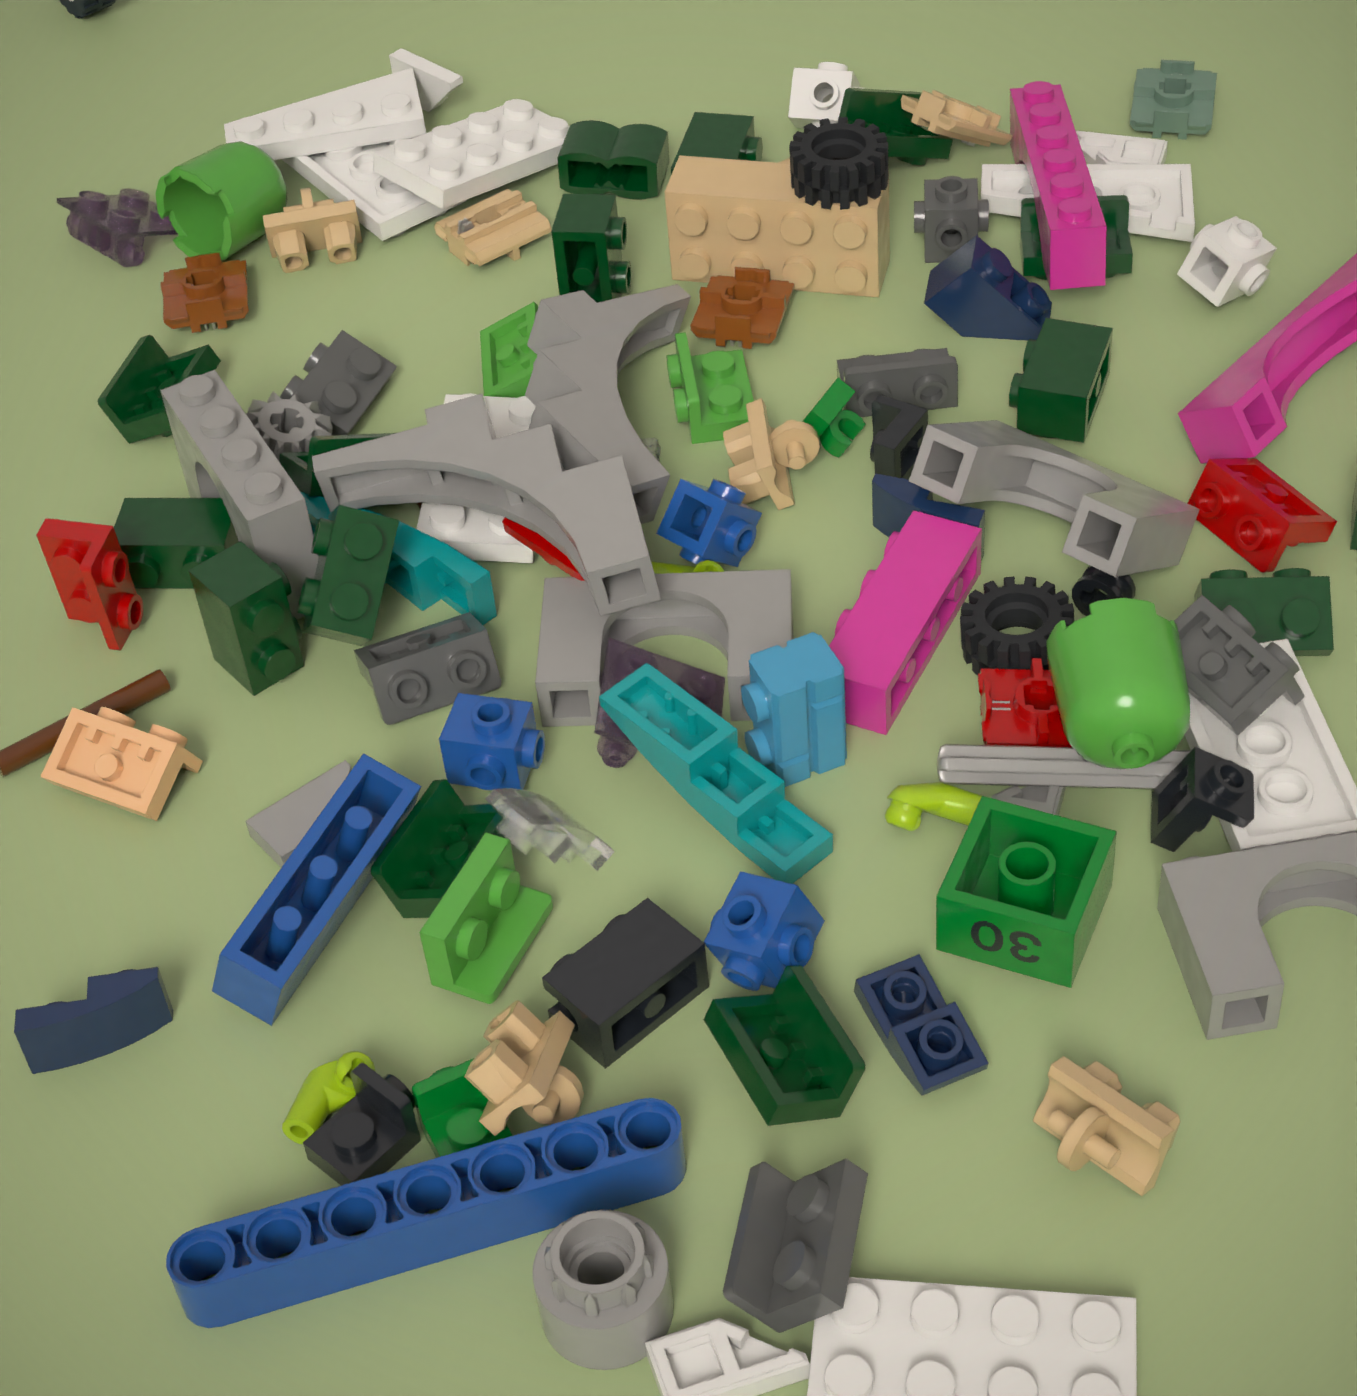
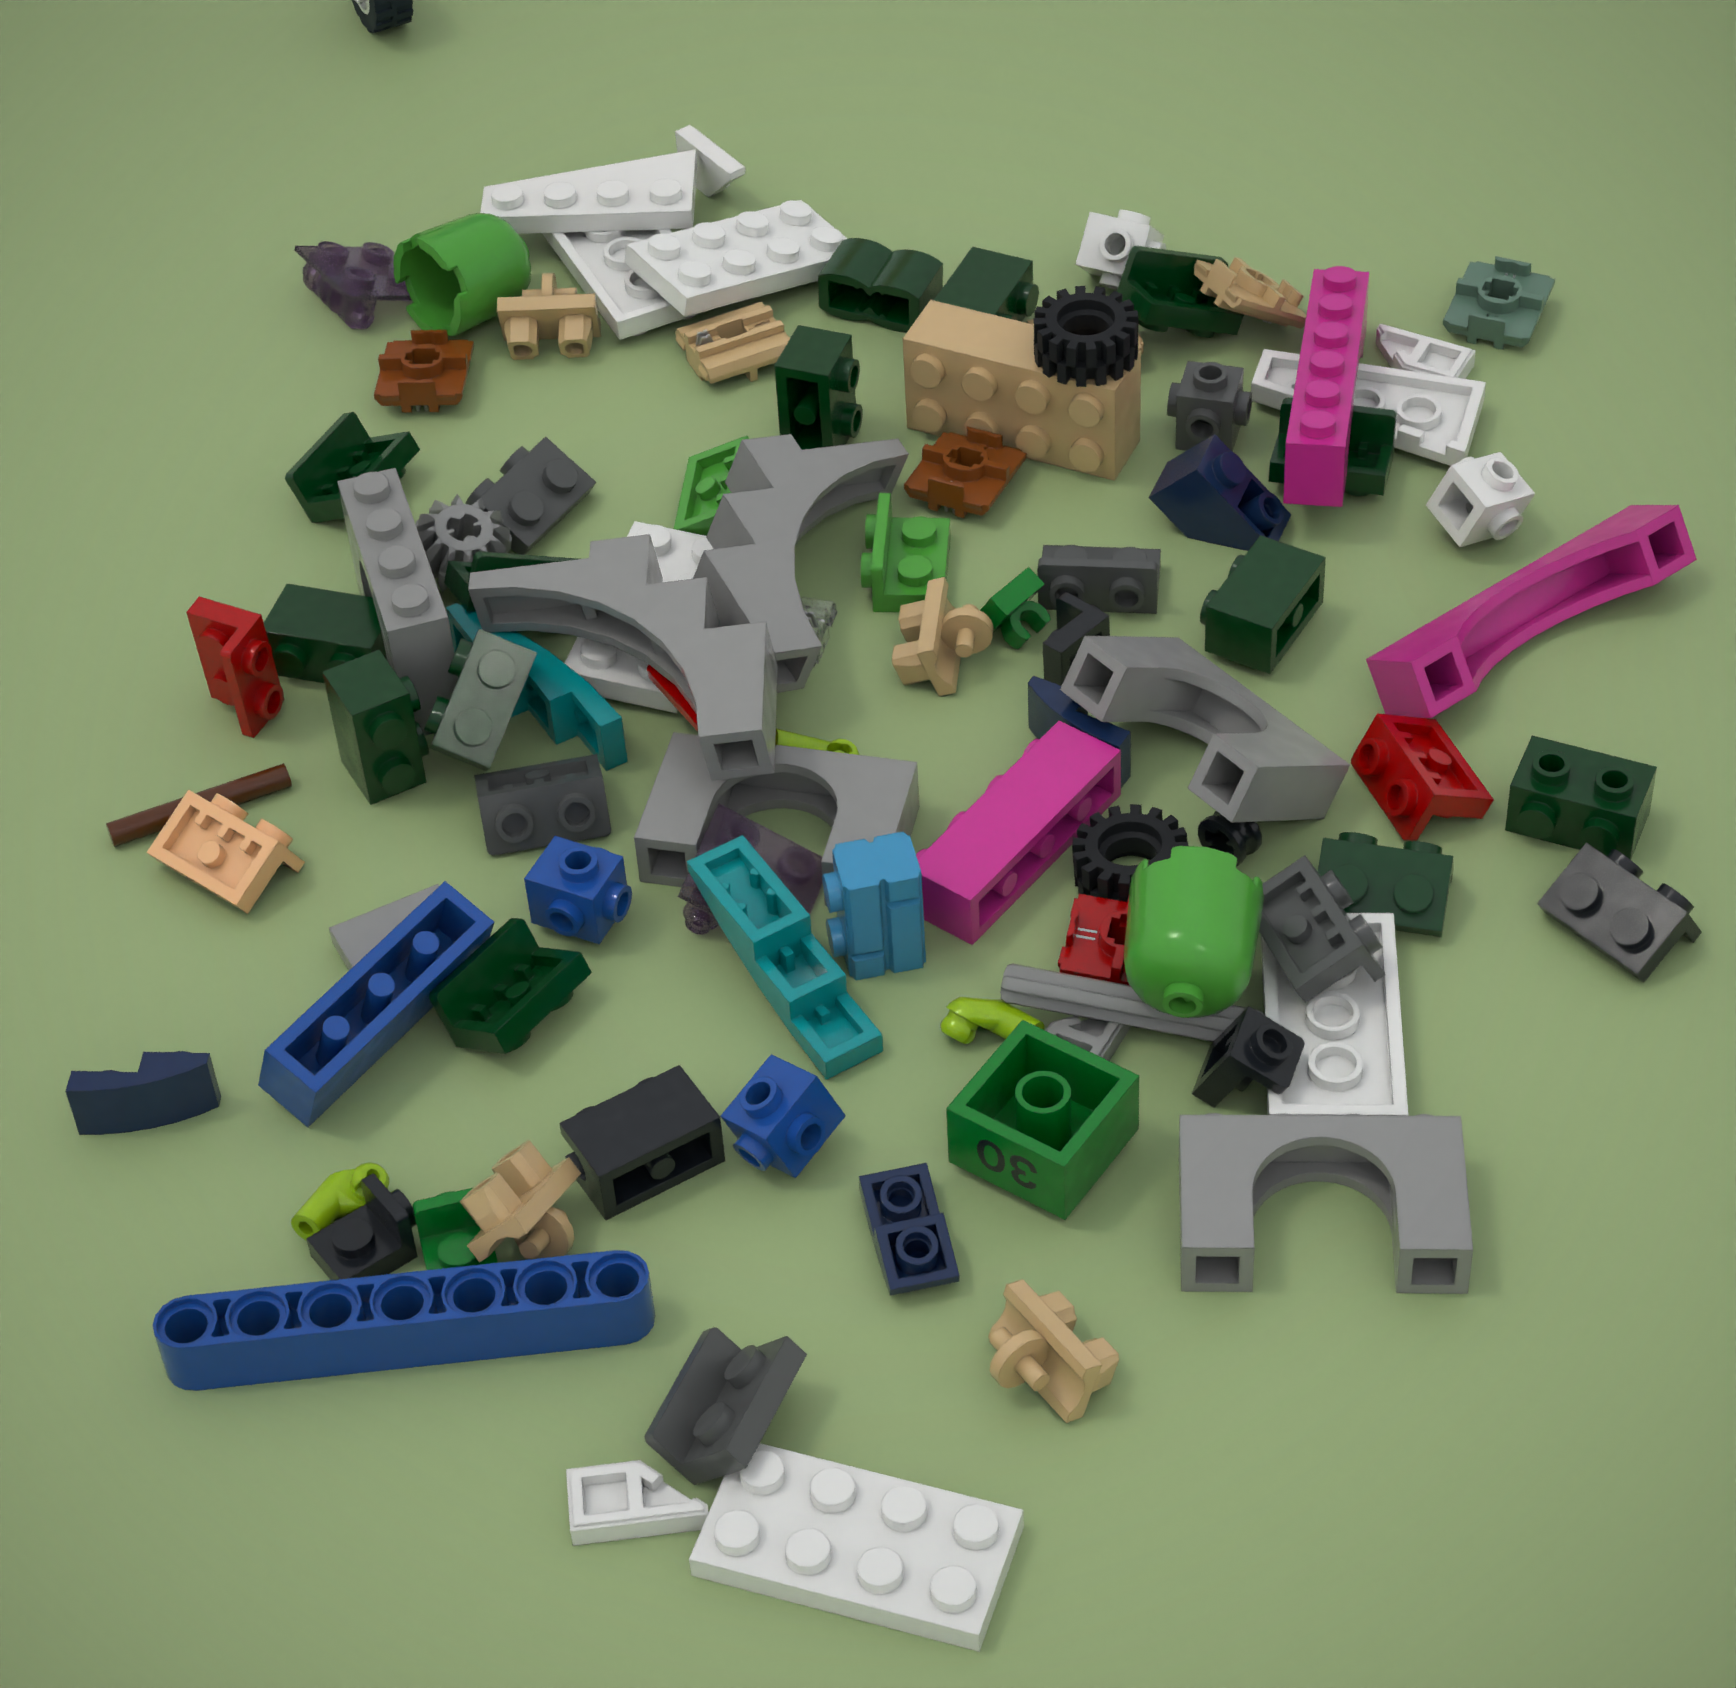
camera: 10 degrees right, 0 degrees up
bright green bracket [419,832,553,1004] -> none
clear slope [485,788,615,871] -> none
light grey piece [532,1209,674,1370] -> none
blue brick [656,478,762,567] -> none
dark green bracket [703,965,865,1126] -> none

